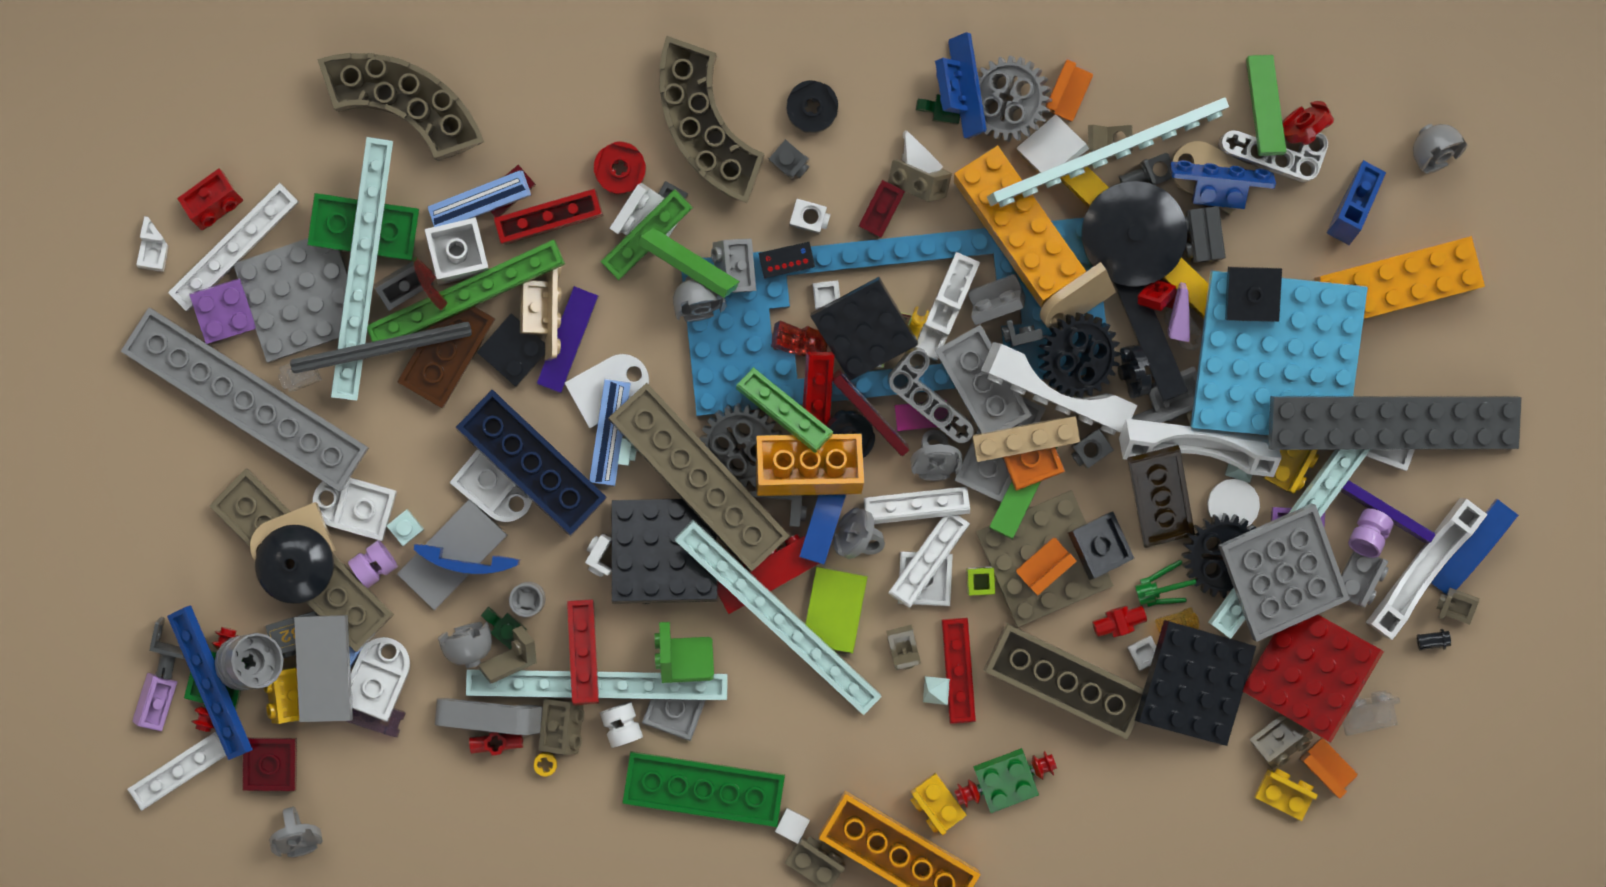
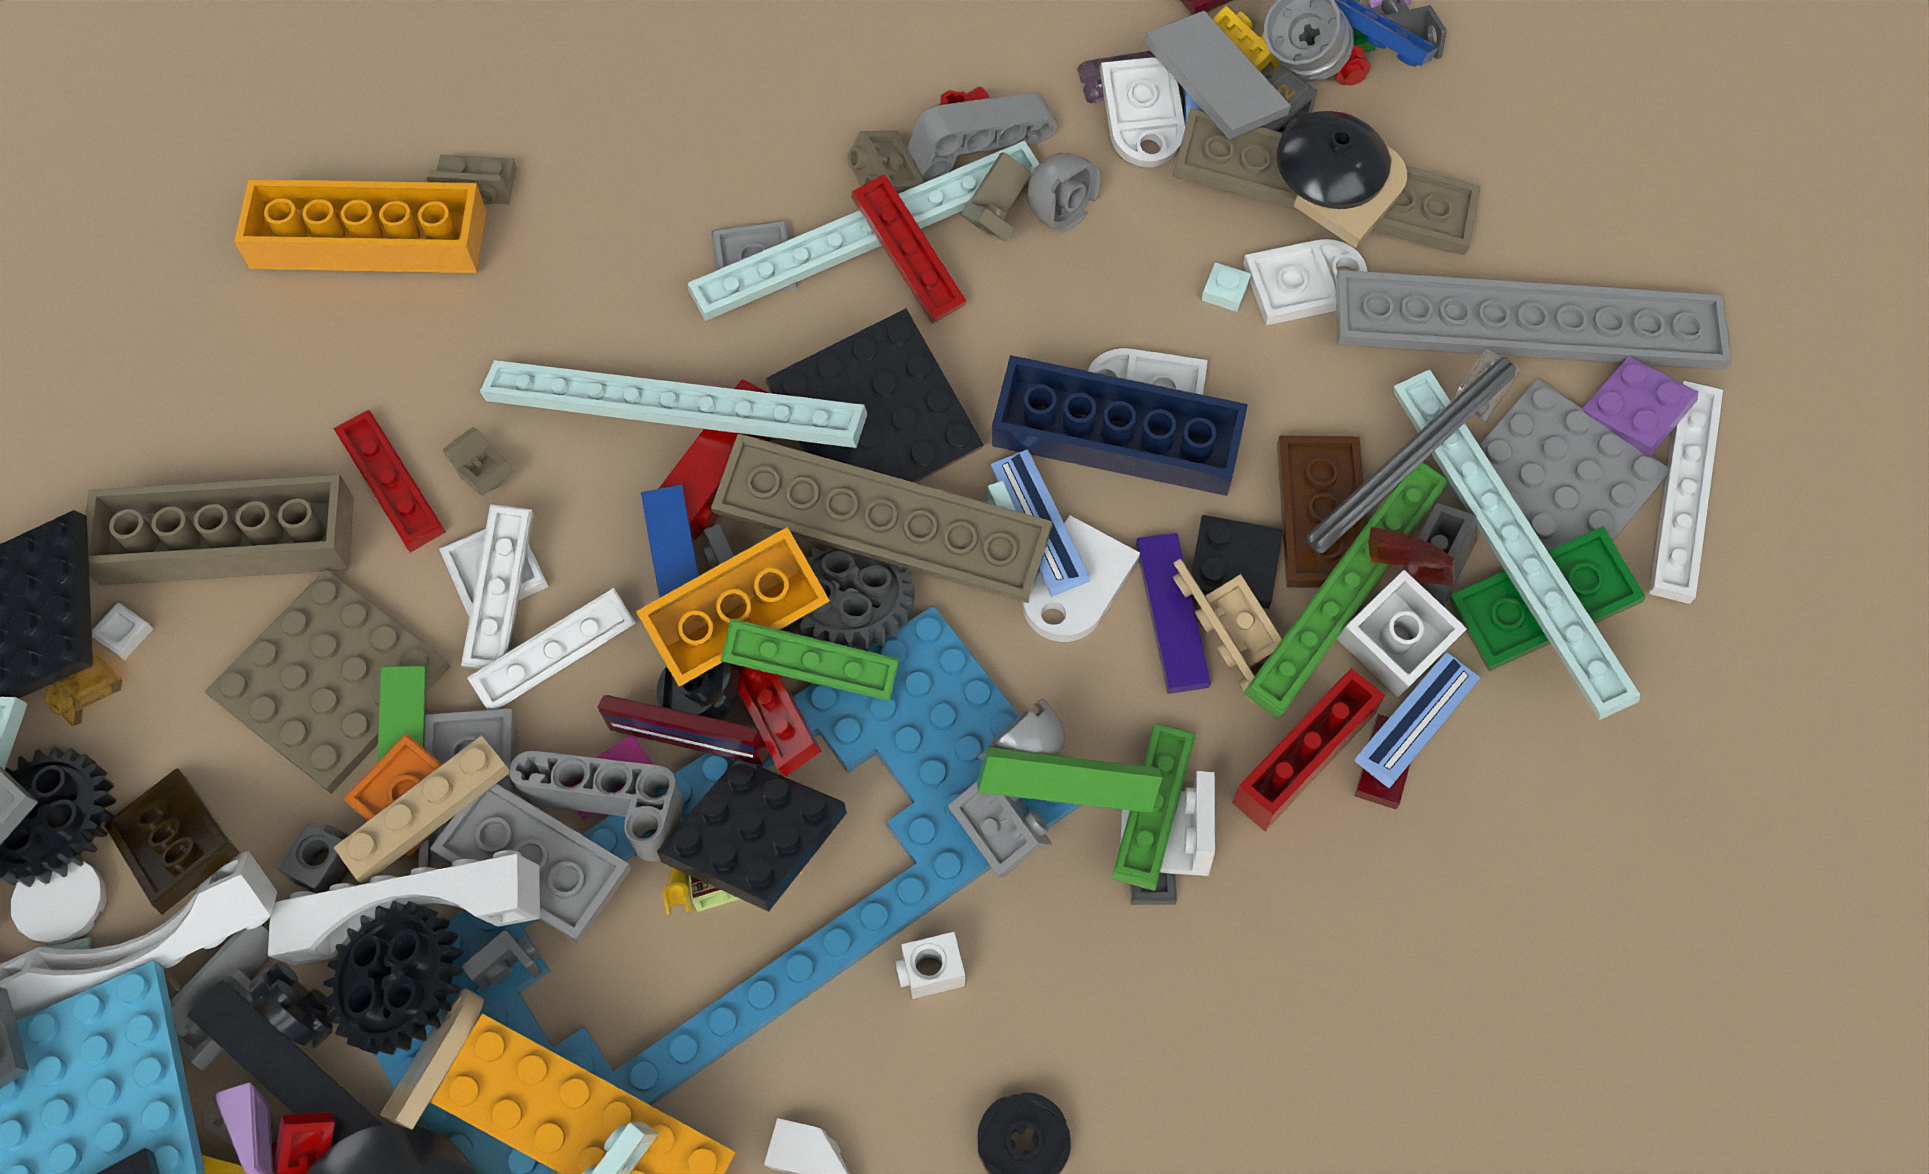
camera: 150 degrees right, 25 degrees down
white slope [136,216,168,272] -> none
red bracket [177,168,243,230] -> none
dark tan brick [317,53,484,161] -> none
lavender wheel [348,540,398,588] -> none
light grey tile [397,499,507,610] -> none
blue slope [414,544,521,574] -> none
dark green plate [481,606,527,649] -> none
light grey wheel [509,582,546,617] -> none
yellow bush [534,752,557,777] -> none
white bracket [585,534,612,577] -> none
red plate [594,141,646,194] -> none
white wheel [600,702,643,748] -> none
green plate [622,751,785,827] -> none
bright green bracket [654,622,714,683] -> none
dark tan brick [659,36,765,203] -> none
black tile [758,241,815,279] -> none
dark grey bracket [769,139,809,180] -> none
clear red slope [771,320,828,357] -> none
white tile [775,808,810,844] -> none
lime tile [806,567,868,653] -> none
white tile [812,280,840,310] -> none
light grey tile [834,508,885,559] -> none
dark red plate [858,180,905,238] -> none
dark tan bracket [888,159,952,202] -> none
light grey tile [910,430,963,481] -> none
yellow bracket [910,773,967,836] -> none
white slope [916,252,980,362] -> none
light aqua slope [923,676,950,705] -> none
green plate [954,748,1057,813] -> none
lime brick [966,567,995,596] -> none
light grey bracket [968,274,1026,325] -> none
orange panel [1016,538,1077,596] -> none
black plate [1068,511,1135,580] -> none
red axle [1092,606,1147,637] -> none
green plant [1135,560,1196,607] -> none

